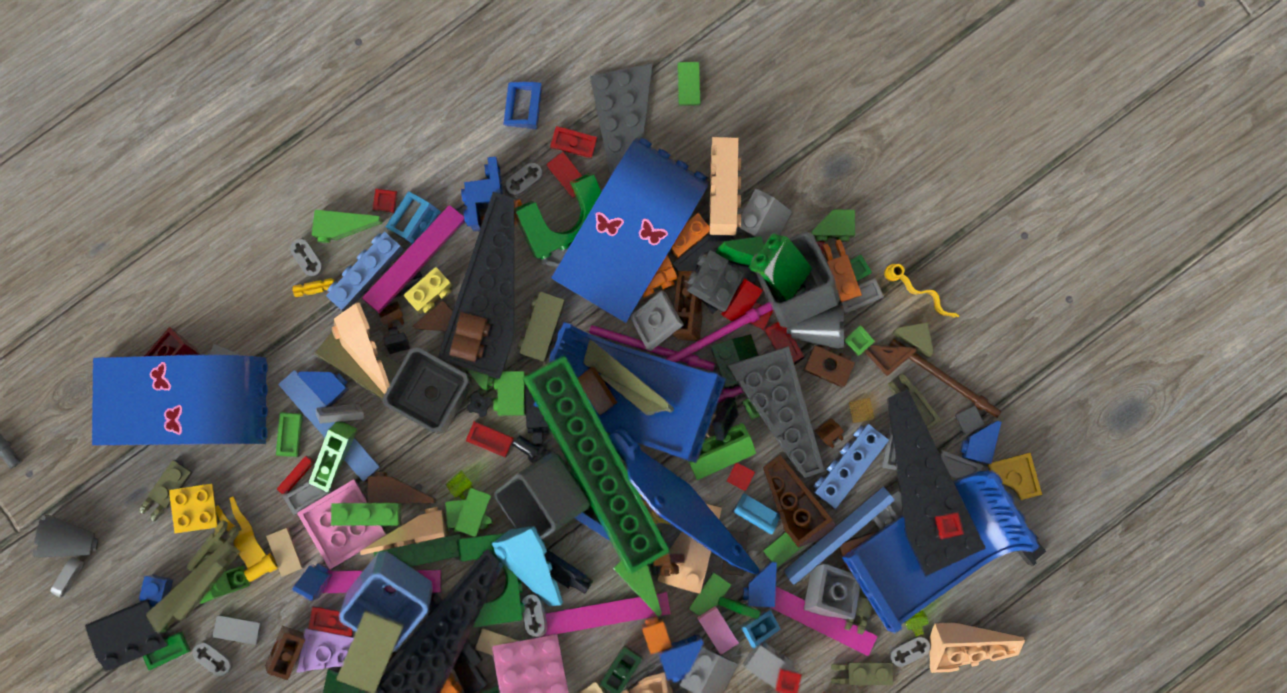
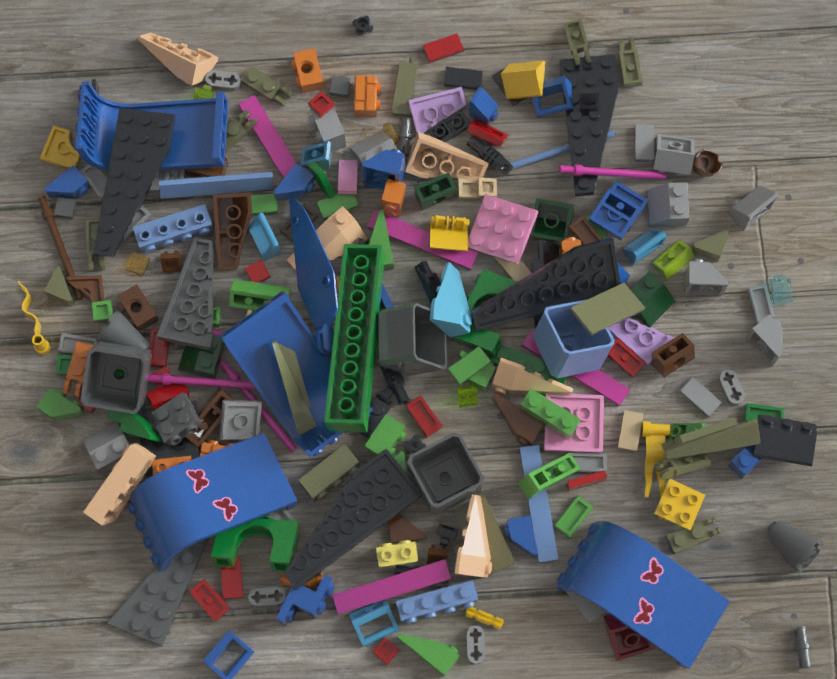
camera: 145 degrees left, 10 degrees down
light grey beam [51,556,84,598] -> none
blue slope [292,563,332,601] -> none
light grey tile [316,404,364,423] -> none
reddish brown brick [450,312,491,362] -> none
light grey beam [522,595,548,637] -> none
reddish brown tile [577,367,618,415] -> none
reddish brown tile [653,554,685,576] -> none
bright green tile [678,62,700,106] -> none
black tile [712,397,739,440] -> none
green panel [749,233,813,302] -> none
light grey slope [804,564,860,619] -> none
red tile [935,512,964,539] -> none
none -> yellow hinge [430,215,469,252]

